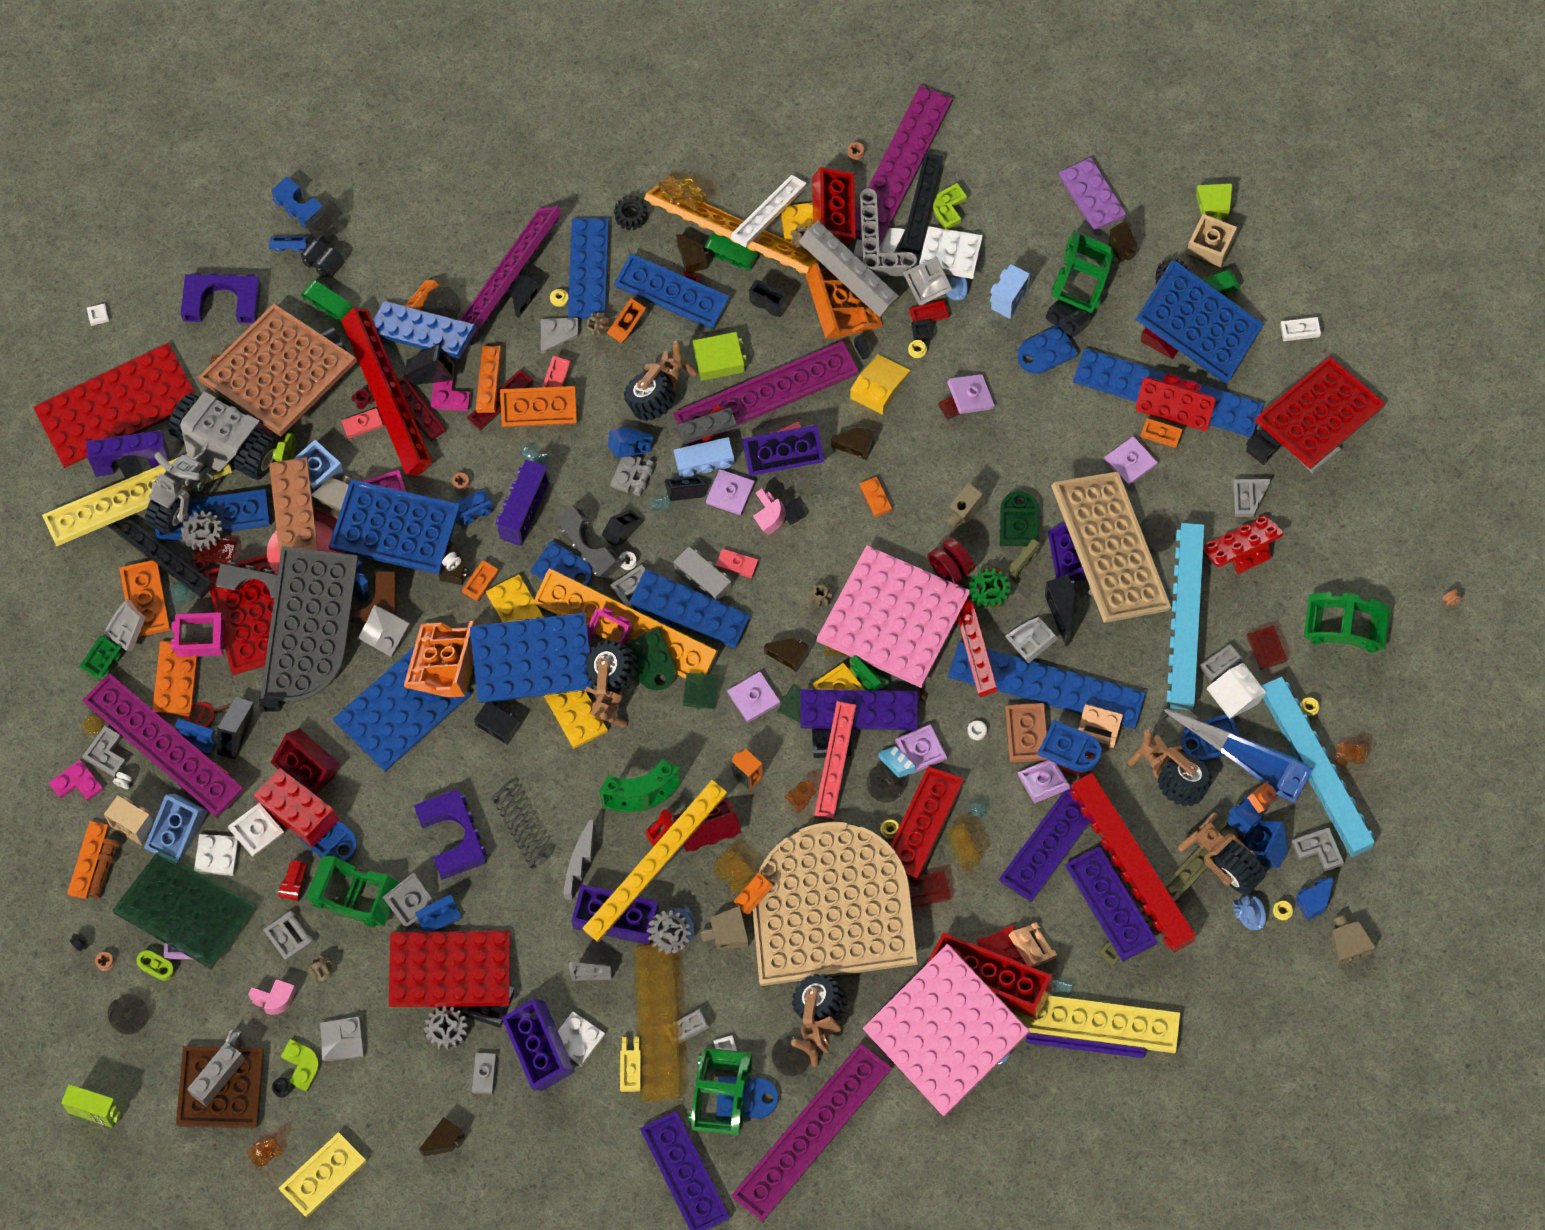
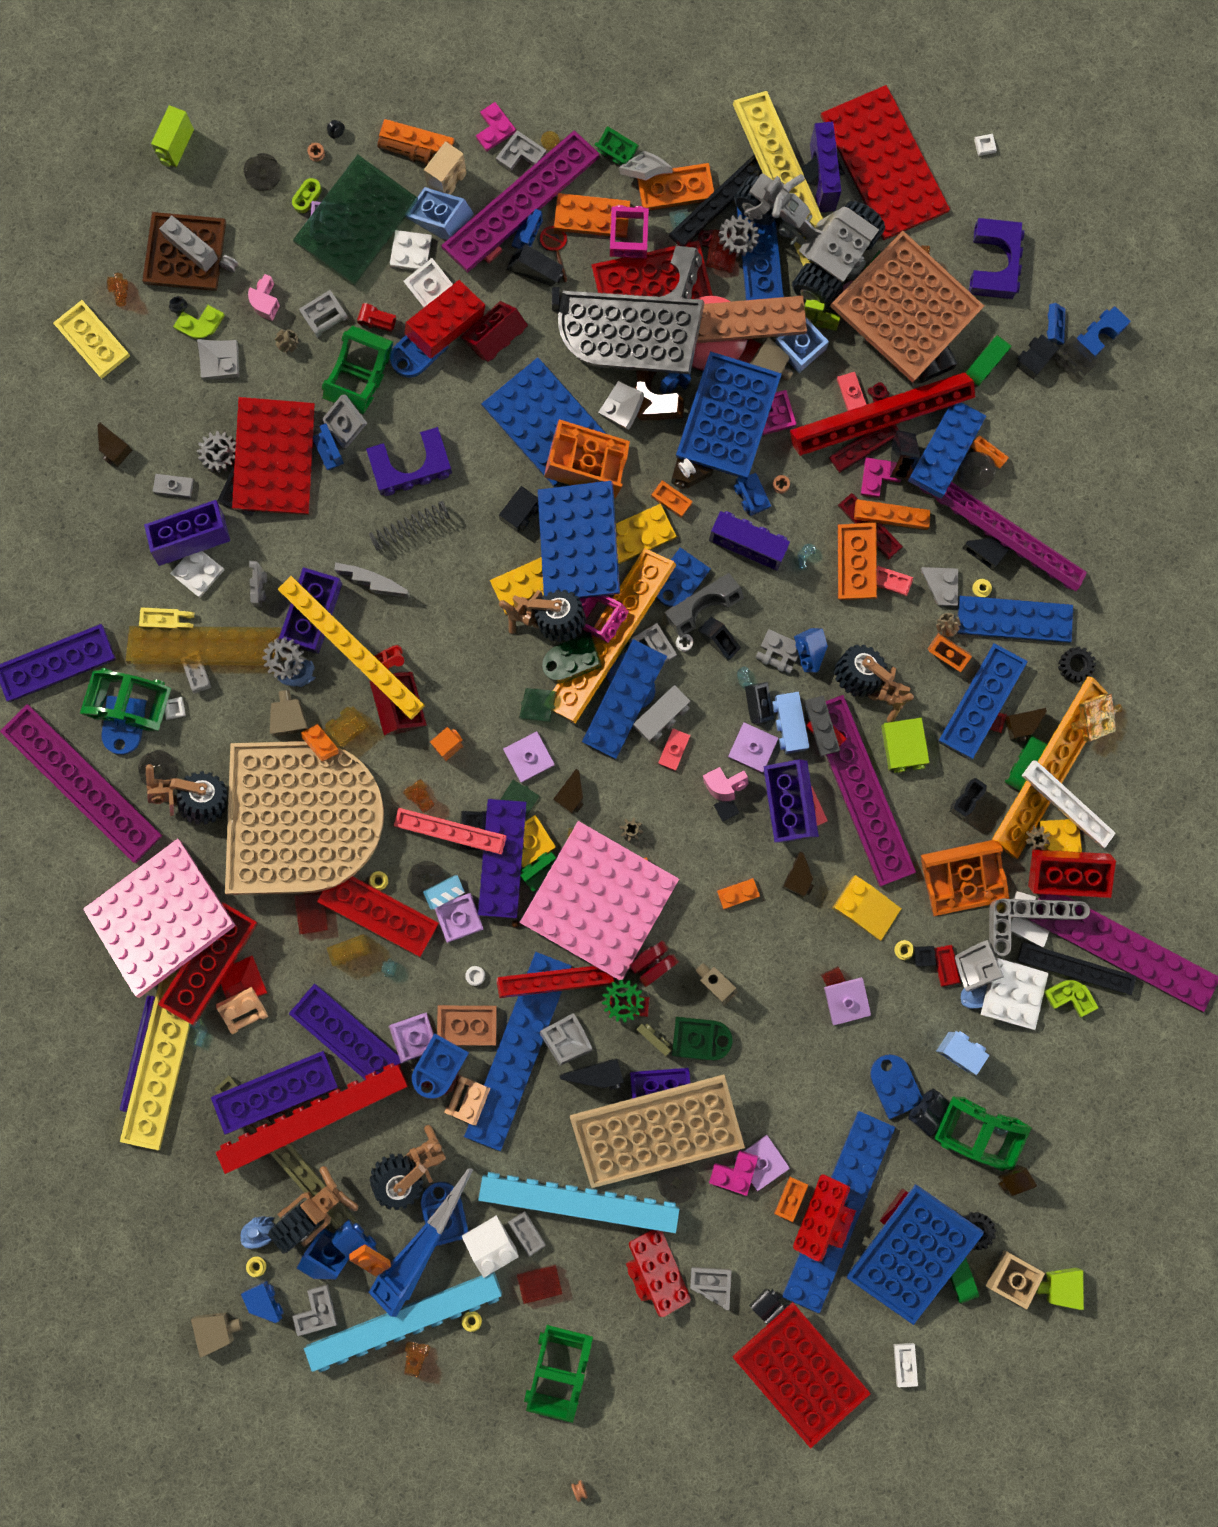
camera: 90 degrees right, 15 degrees up
white bush [113,772,133,789] -> none
green window [599,759,681,813] -> none
light grey brick [799,220,899,317] -> none
nougat bush [848,142,864,160] -> none
black tile [854,335,869,360] -> none
medium lavender plate [1059,158,1126,232] -> none
none -> dark pink plate [709,1150,759,1196]

